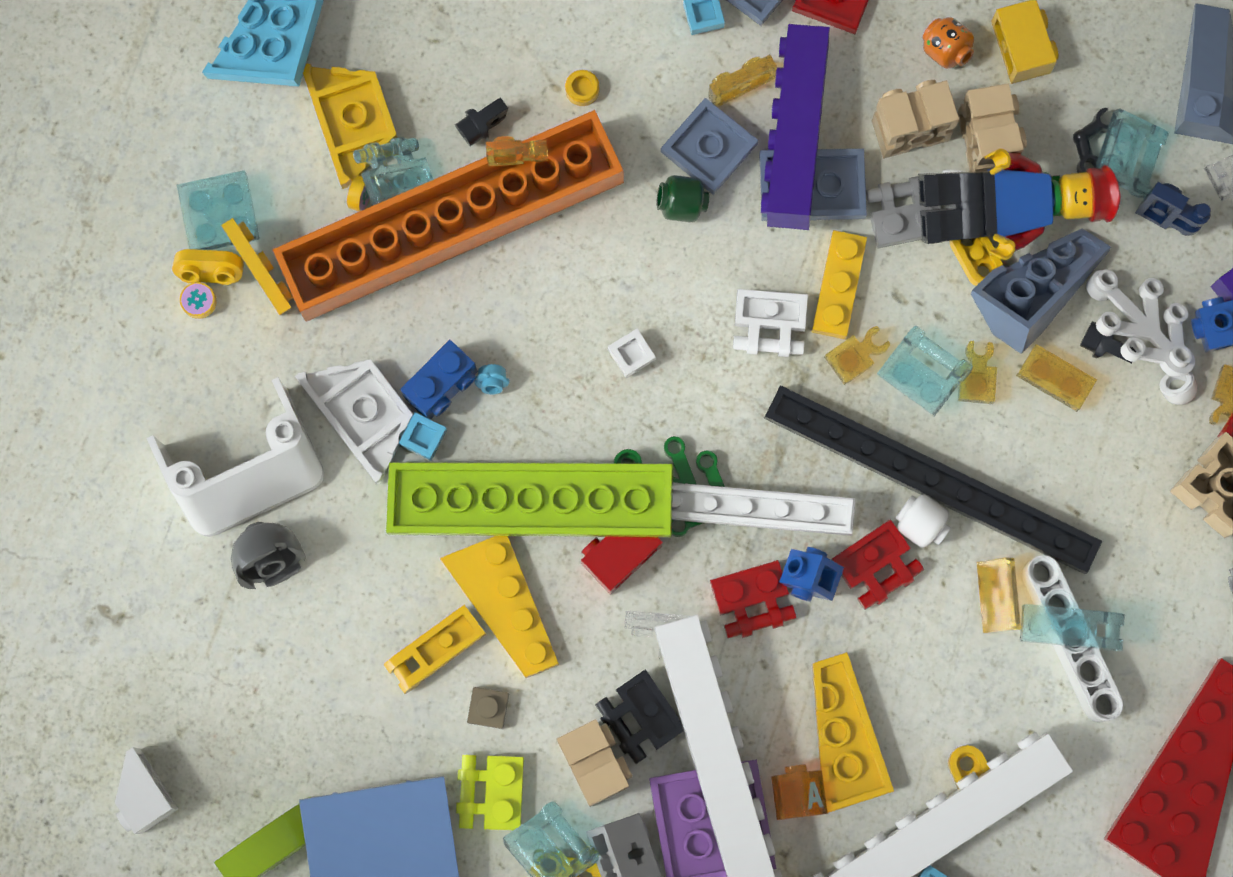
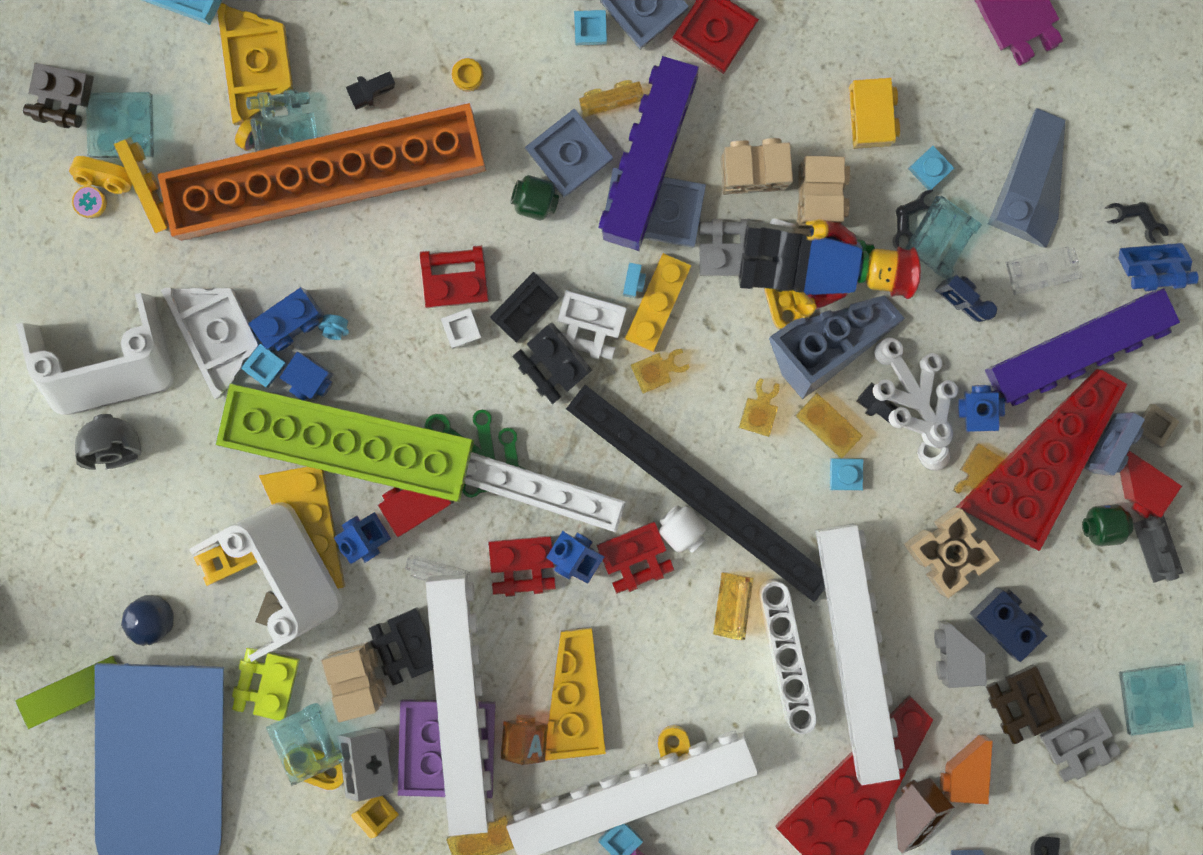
camera: 10 degrees right, 10 degrees up
clear yellow plate [486,136,548,166] -> none
clear light blue plate [877,326,973,417] -> none
orange head [922,17,974,69] -> none
clear light blue plate [1020,604,1125,651] -> none
none -> plate [23,63,94,129]
none -> dark blue hair [121,595,174,646]
none -> white windscreen [189,502,343,662]
none -> blue brick [279,352,333,401]
none -> blue brick [334,512,391,564]
none -> red plate [420,245,489,308]
none -> black hinge [490,271,559,343]
none -> black plate [512,322,593,405]
none -> medium azure plate [623,263,646,299]
none -> white brick [815,524,903,785]
none -> medium azure plate [830,458,863,491]
none -> medium azure plate [908,146,954,190]

